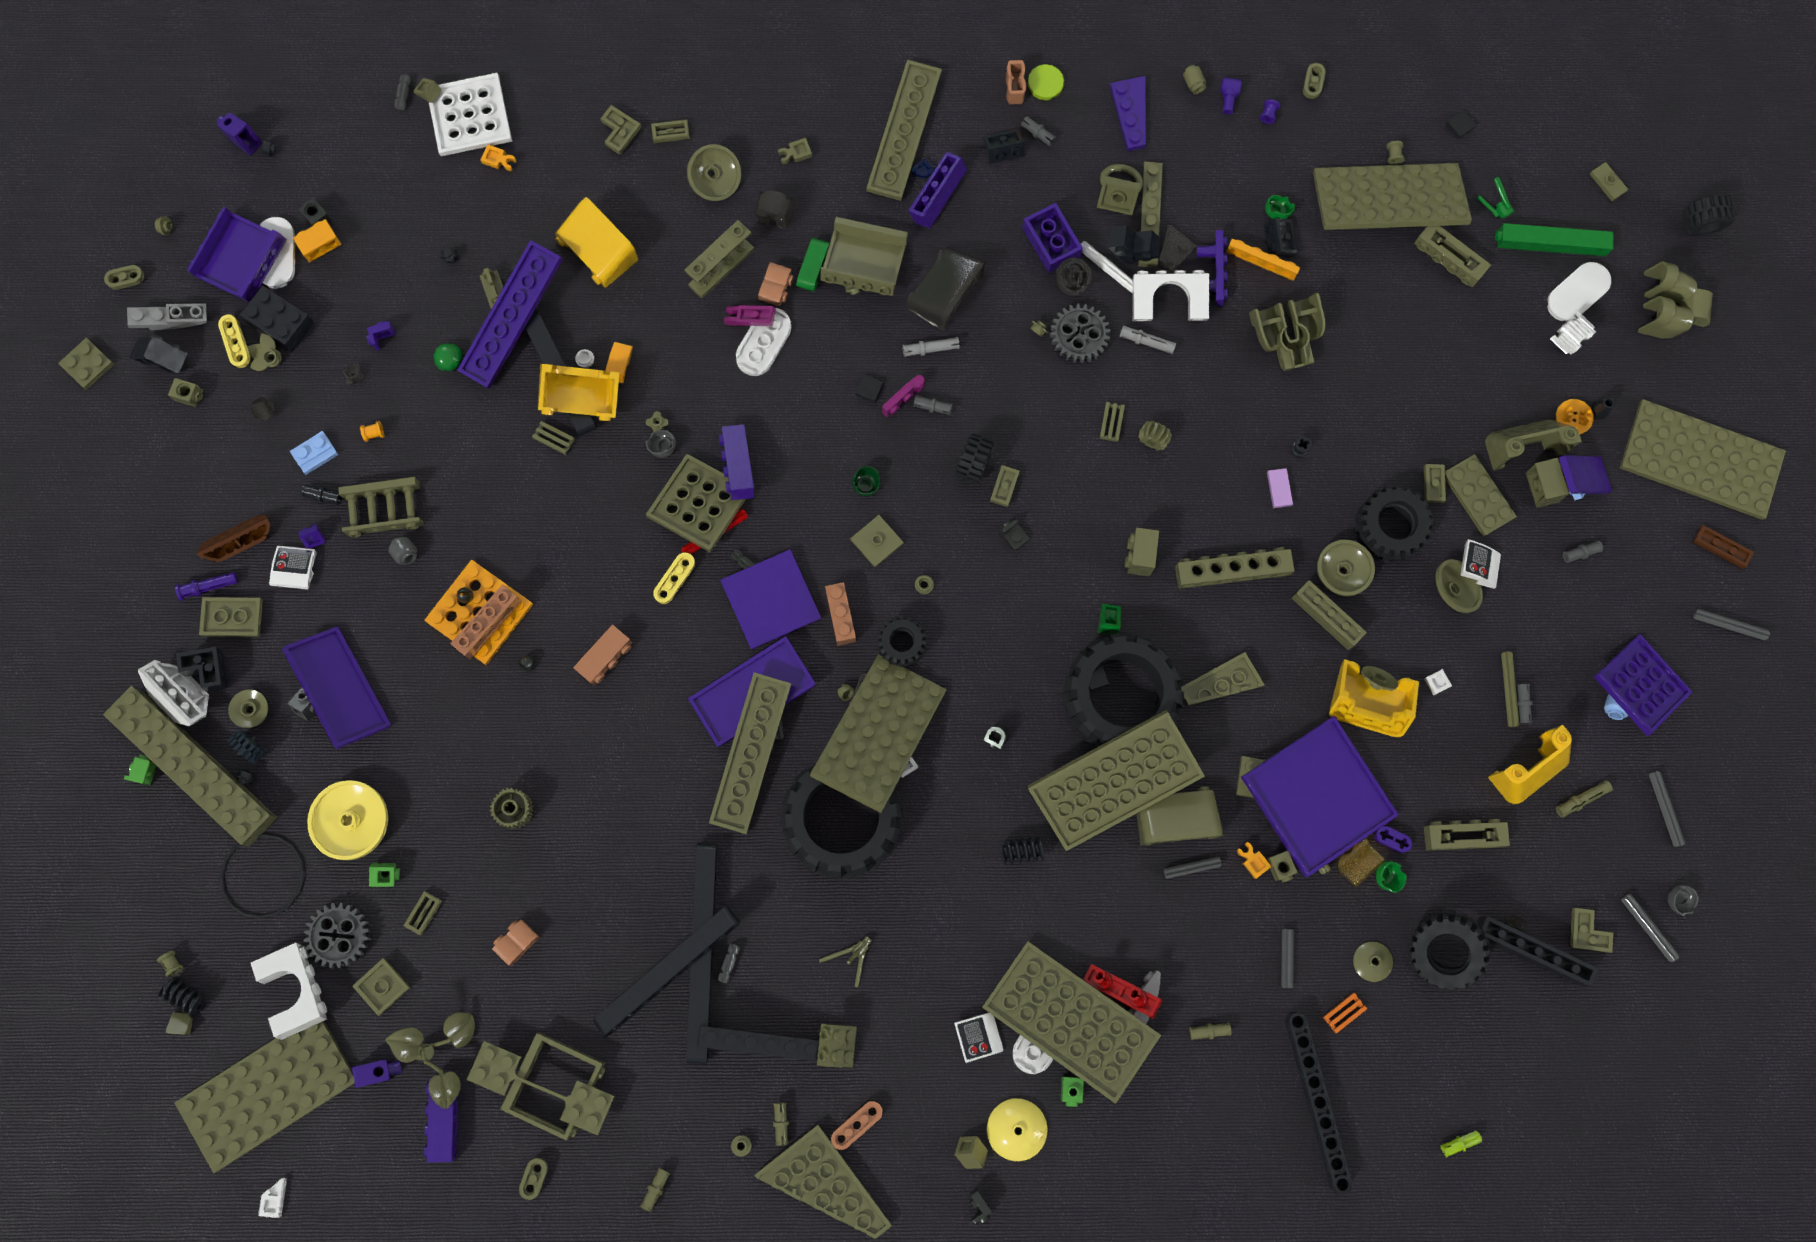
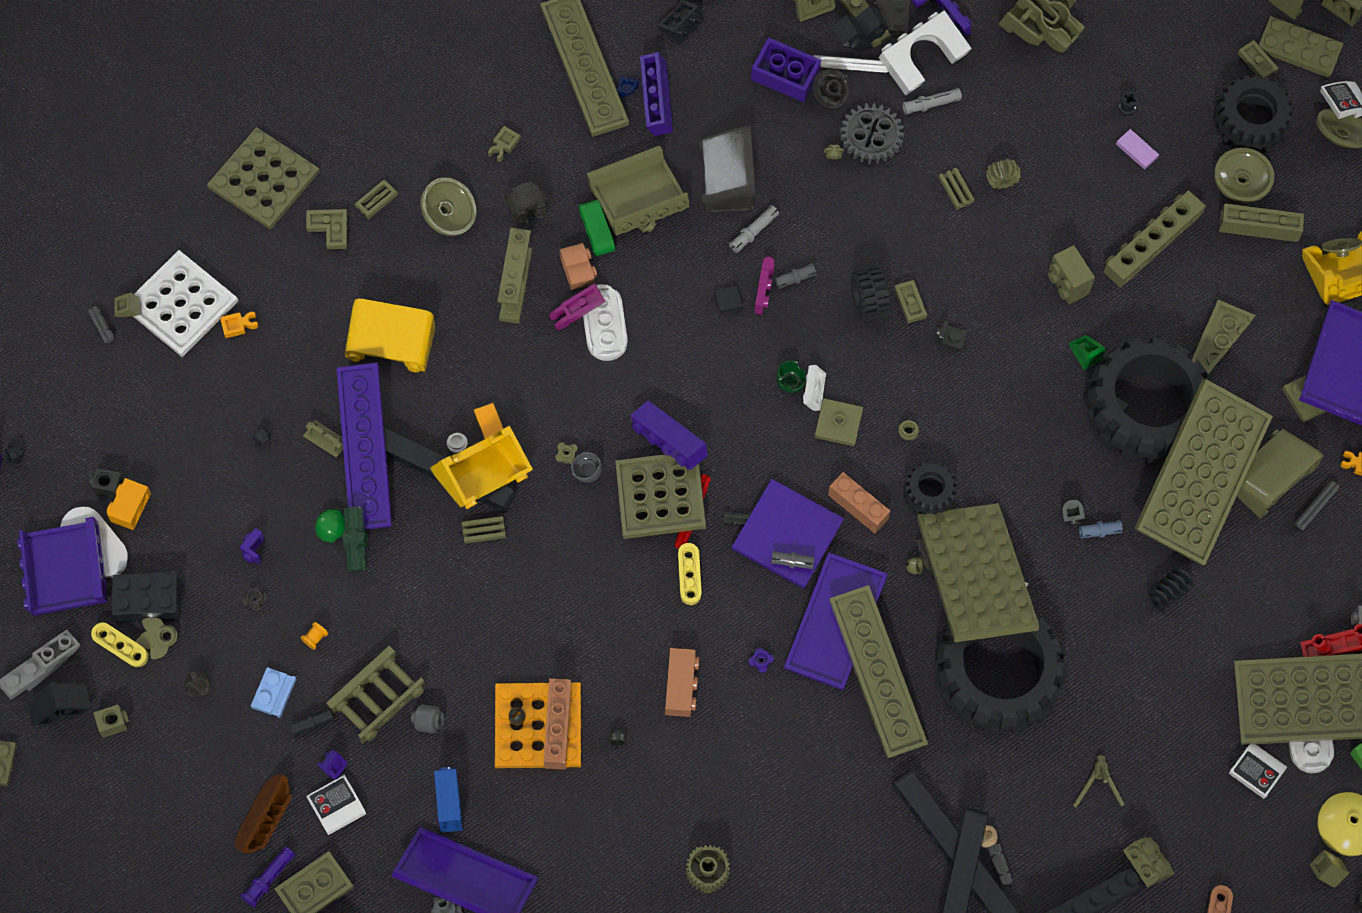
camera: 35 degrees left, 10 degrees down
none -> olive piece [207,127,320,230]
none -> clear green piece [343,507,367,571]
none -> blue window [434,767,463,833]
none -> dark purple plate [749,648,774,673]
none -> dark grey pin [771,551,814,570]
none -> white plate [803,365,826,411]
none -> tan tile [982,825,997,847]
none -> sand blue pin [1079,520,1123,539]

